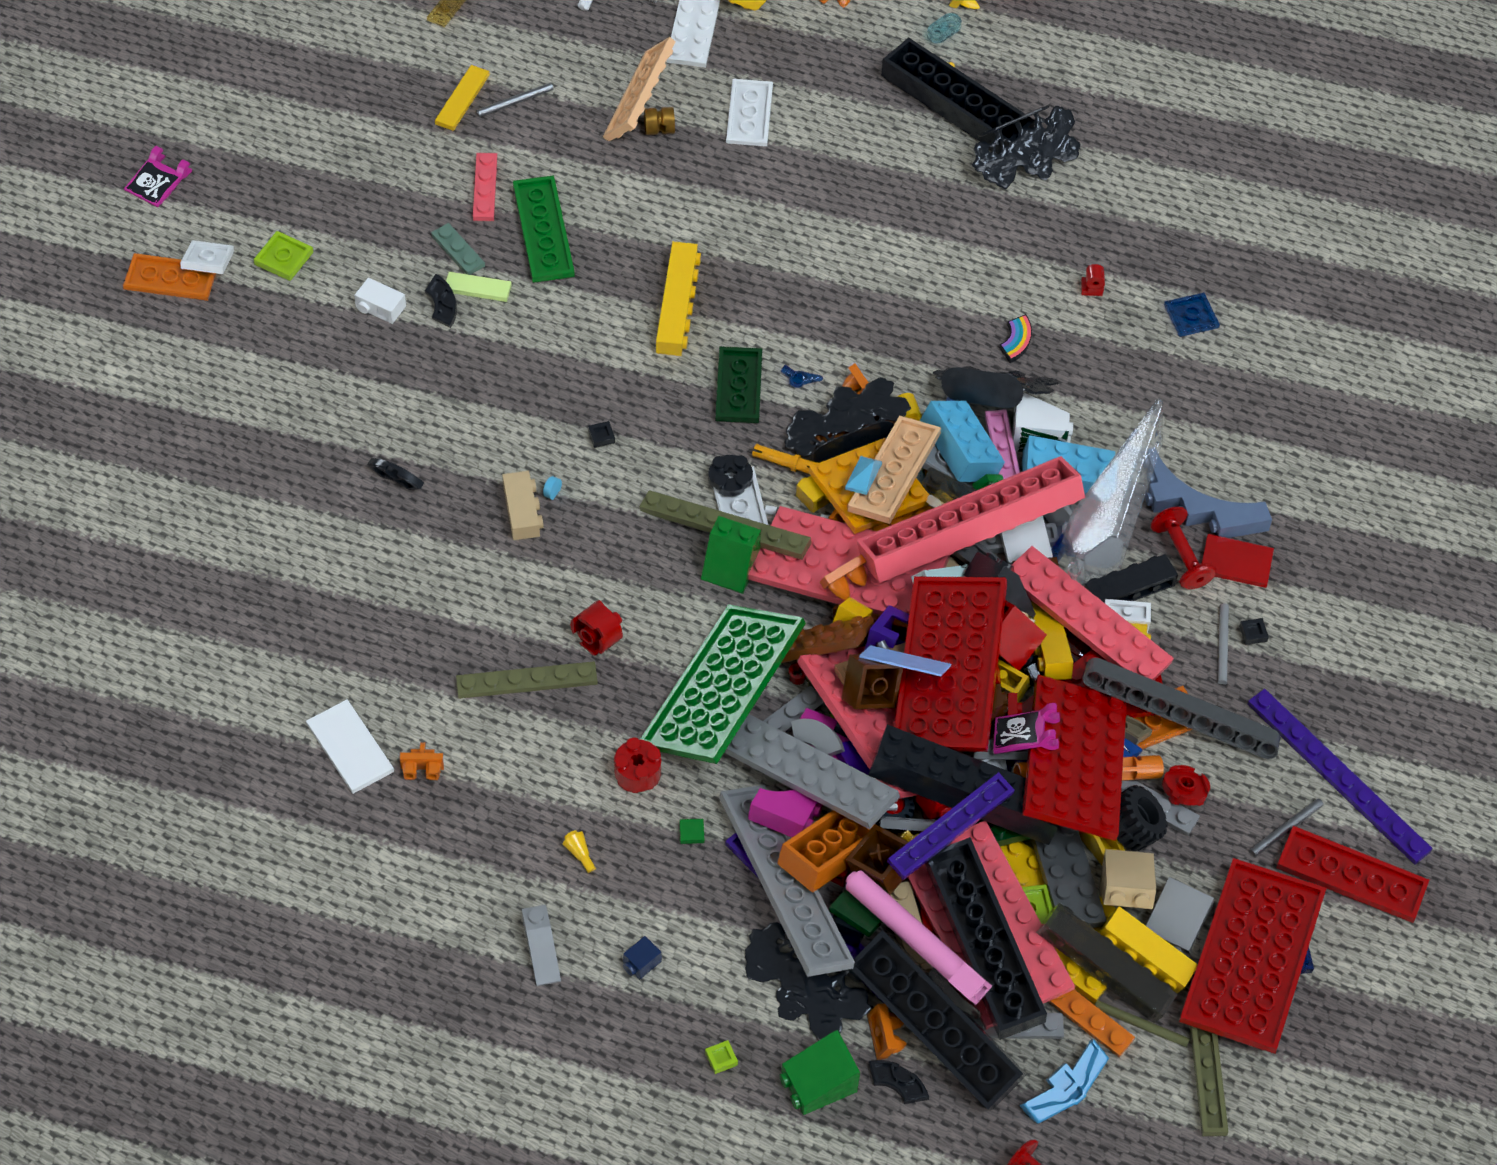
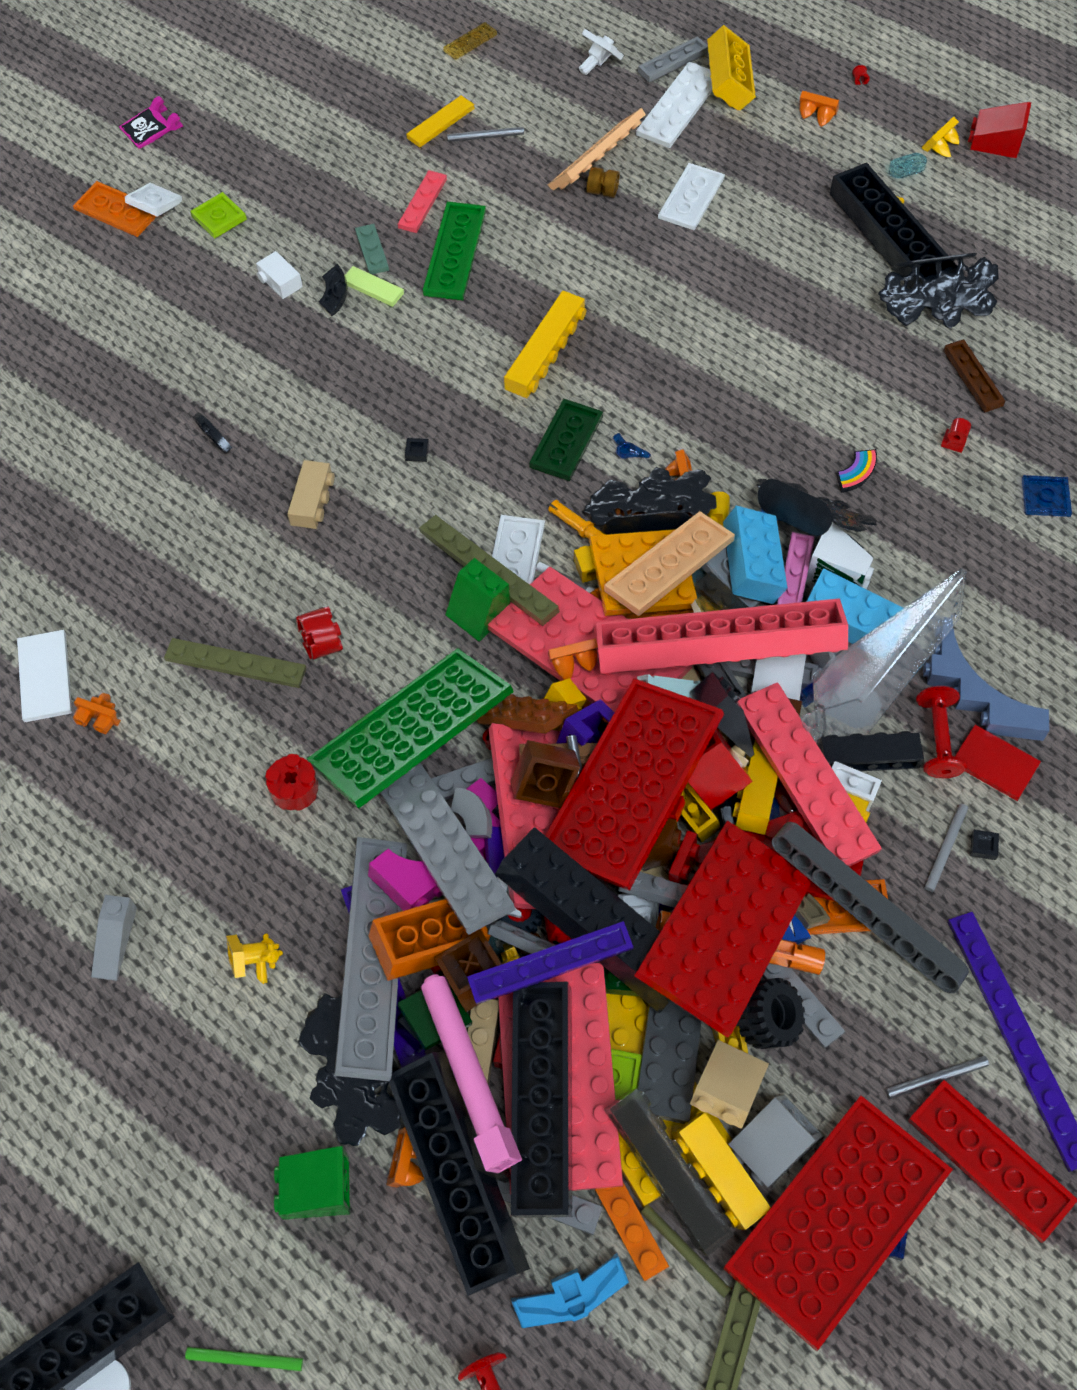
camera: 25 degrees right, 5 degrees up
medium azure tile [543,476,562,500] -> none
yellow cone [562,830,596,873] -> none
dark blue brick [623,936,662,980] -> none
green tile [680,819,705,844] -> none
lime plate [705,1040,738,1074] -> none
black plate [708,455,753,496] -> none
medium azure slope [845,456,882,495] -> none
light blue piece [859,645,951,676] -> none
black tile [868,1060,929,1104] -> none
green tile [972,474,1004,491] -> none
flag [993,703,1060,754] -> none
red plate [1162,765,1210,806] -> none
none -> yellow piece [226,933,283,984]
none -> reddish brown plate [943,339,1005,413]

